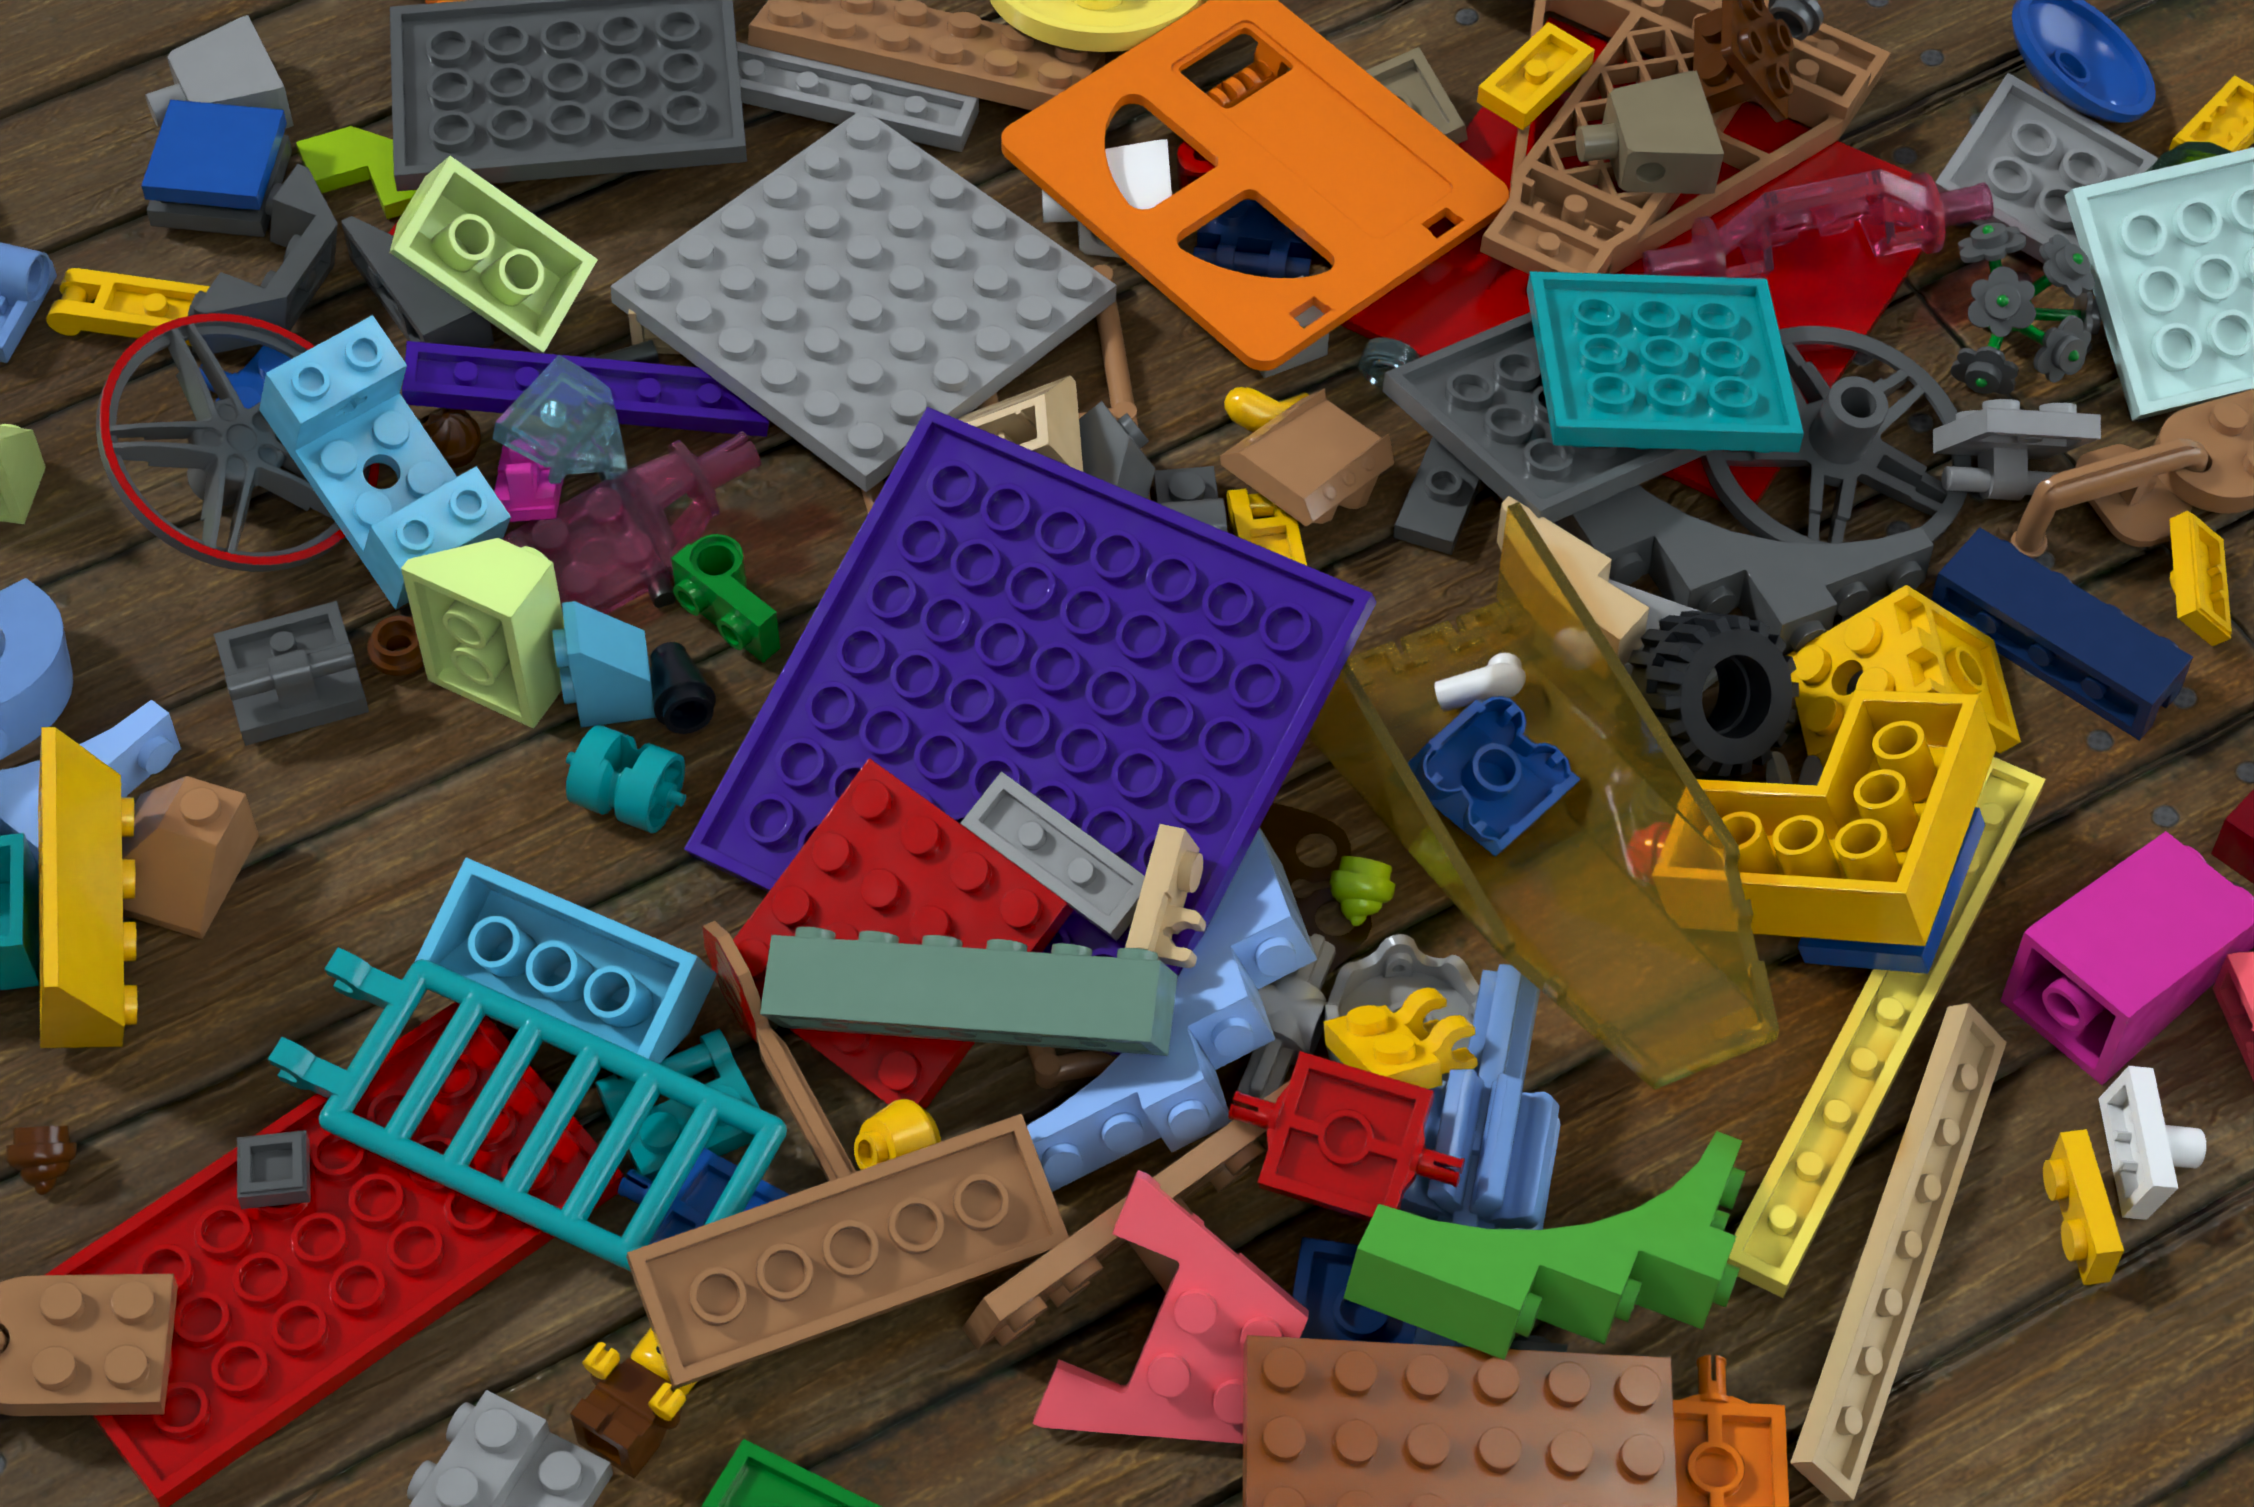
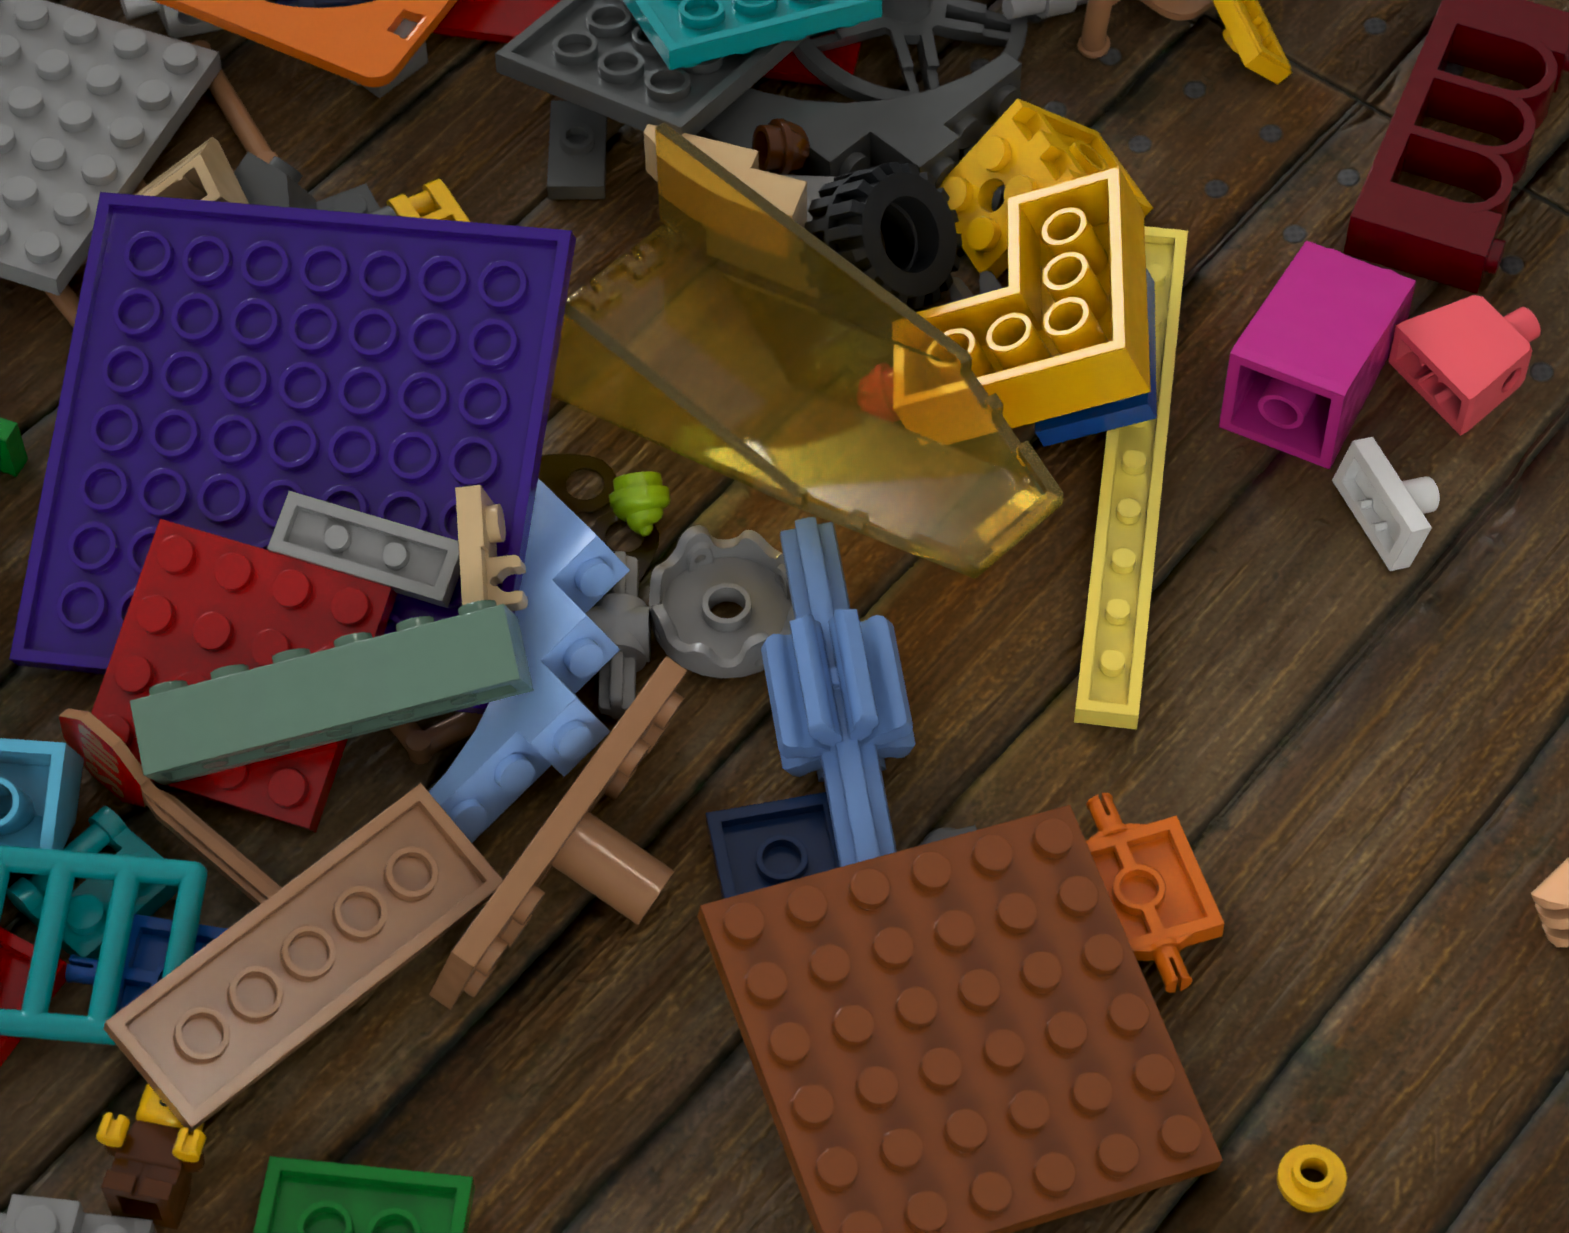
camera: 20 degrees left, 0 degrees up
yellow cone [854,1099,941,1170] -> none
coral wing [1033,1170,1309,1444] -> none
medium nougat slope [1220,388,1394,526] -> none
yellow arm [1224,387,1309,432] -> none
red plate [1228,1051,1465,1222] -> none
yellow plate [1323,987,1478,1089] -> none
bright green arch [1344,1131,1746,1360] -> none
clear light blue tile [1358,337,1420,388] -> none
blue slope [1395,696,1581,857] -> none
white arm [1435,652,1526,712] -> none
tan plate [1790,1003,2007,1502] -> none
dark blue brick [1931,527,2193,741] -> none
yellow plate [2043,1129,2124,1285] -> none
none -> reddish brown plate [752,118,810,176]

